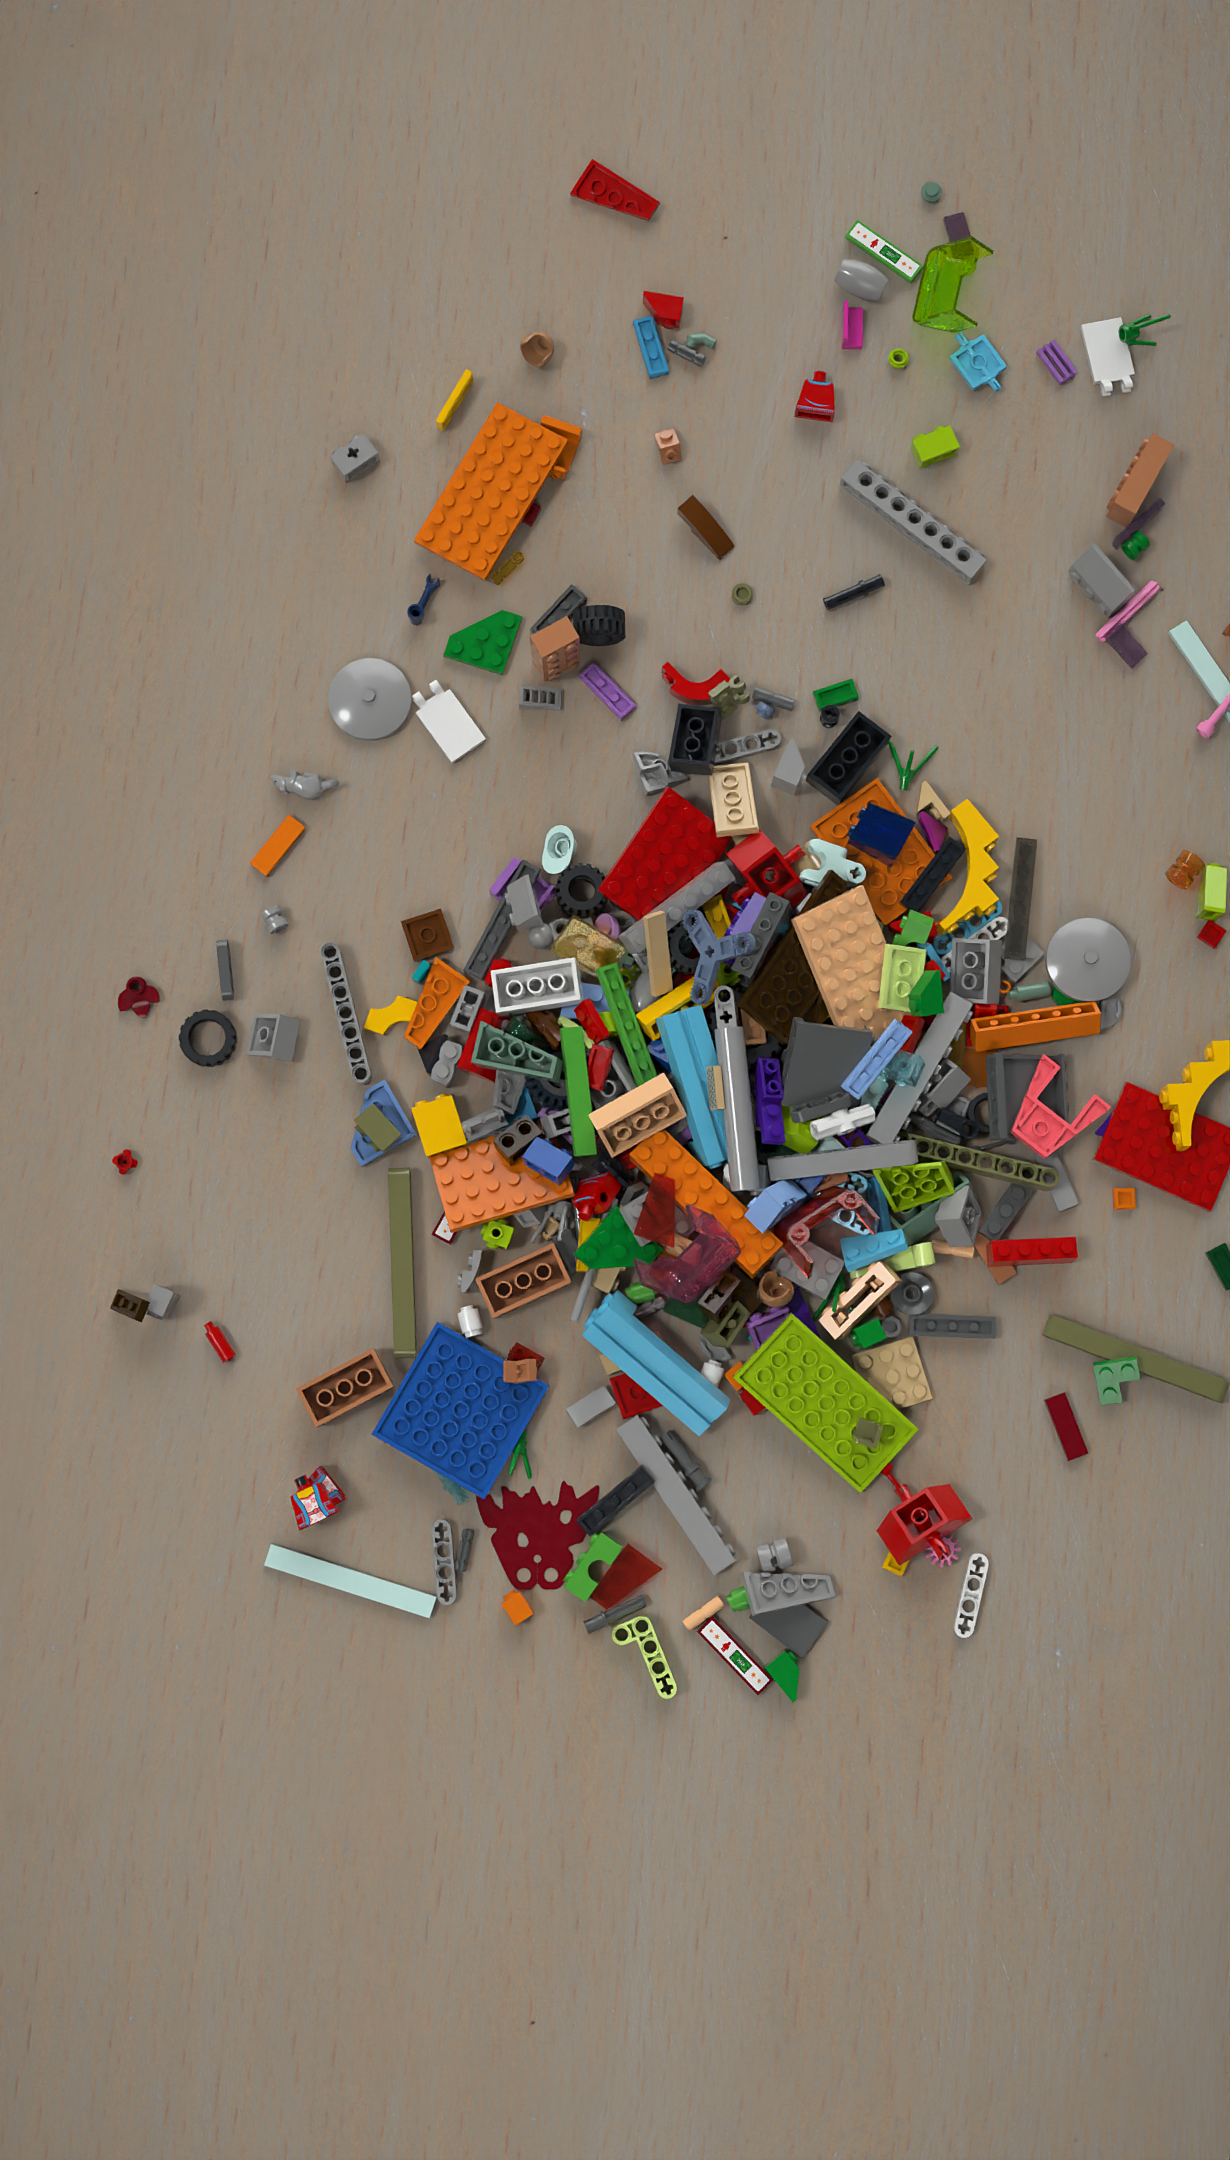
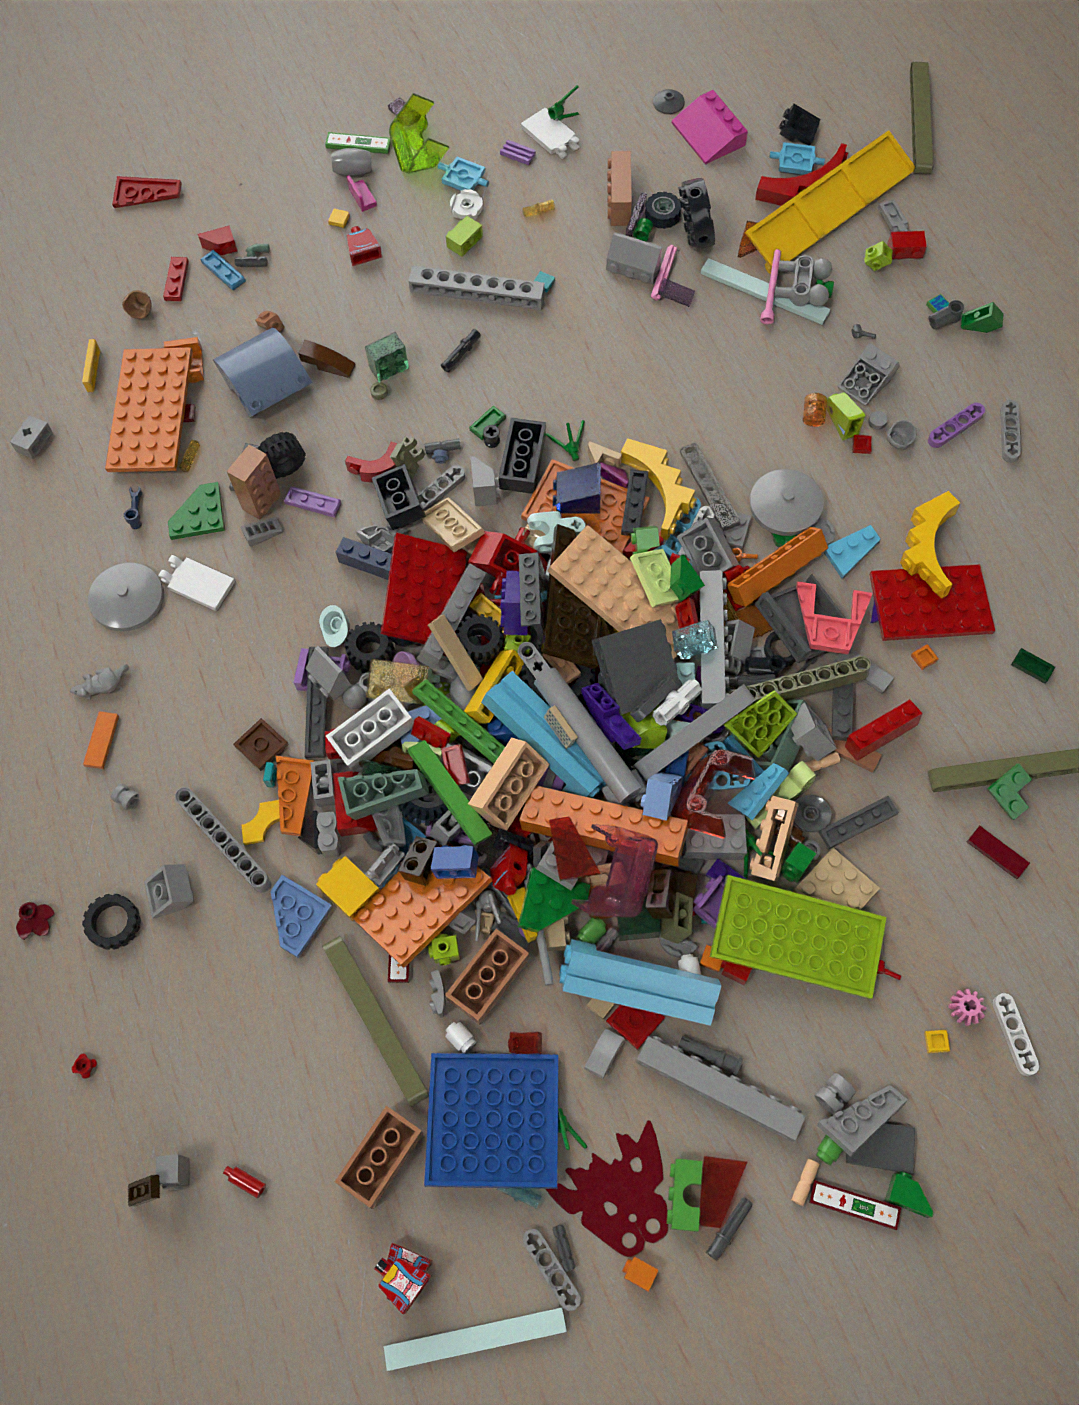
camera: 25 degrees left, 15 degrees down
dark grey beam [216,940,234,1001] -> none
olive brick [354,1103,403,1154] -> none
nougat bracket [503,1359,537,1384] -> none
black tile [576,1465,656,1537] -> none
yellowish green beam [612,1615,677,1699] -> none
sand blue piece [682,910,755,1004] -> none
medium nougat hair [758,1270,794,1308] -> none
light blue tile [841,1019,913,1100] -> none
olive panel [852,1417,883,1449] -> none
red slope [876,1484,973,1566] -> none
lime plate [888,348,909,369] -> none
sand green plate [921,182,942,203] -> none
sand green cylinder [1007,981,1051,1002] -> none
none -> plate [163,257,189,301]
none -> sand blue slope [213,327,313,417]
none -> yellow tile [328,208,350,228]
none -> dark blue brick [336,537,392,580]
none -> dark grey arm [363,831,387,852]
none -> clear green brick [365,332,409,382]
none -> white plate [450,190,483,220]
none -> clear yellow axle [522,199,555,217]
none -> teal tile [533,271,555,293]
none -> black wheel [645,191,681,229]
none -> black brick [678,178,715,251]
none -> medium azure wing [824,525,881,579]

